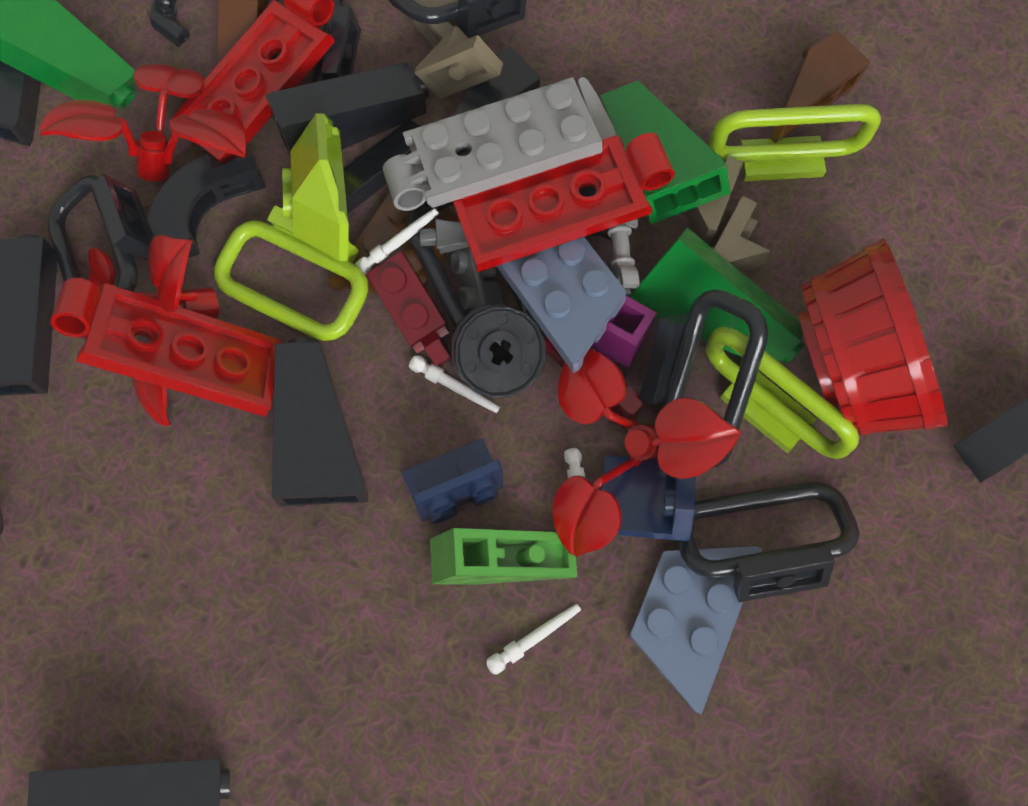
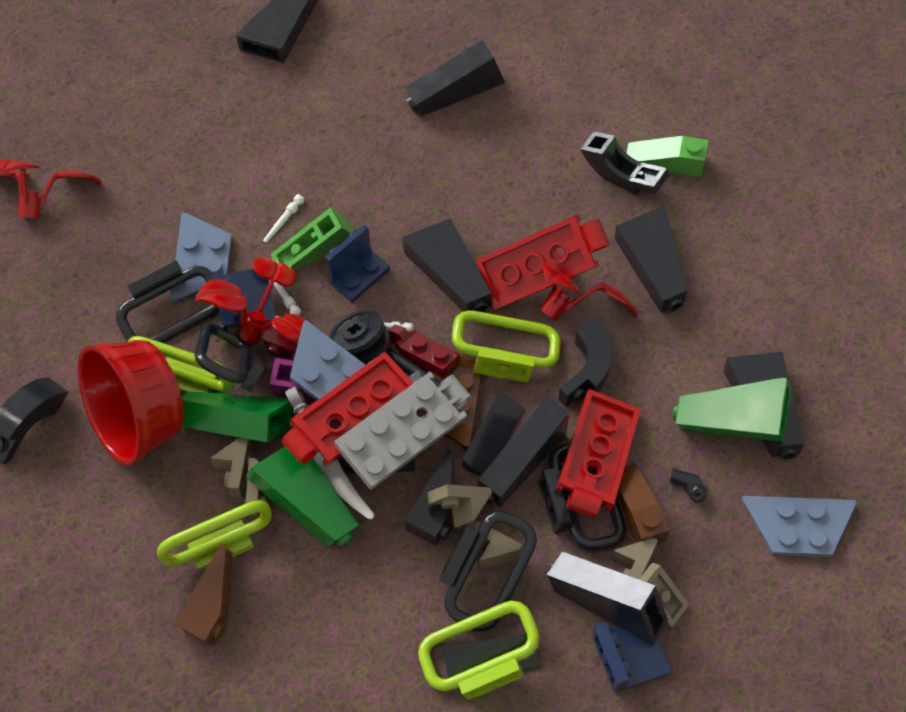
camera: 160 degrees right, 10 degrees down
red plant [40,64,246,182] -> none
black bar [47,174,154,292] -> none
lime wedge [282,113,349,261] -> none
white piece [355,207,439,275] -> none

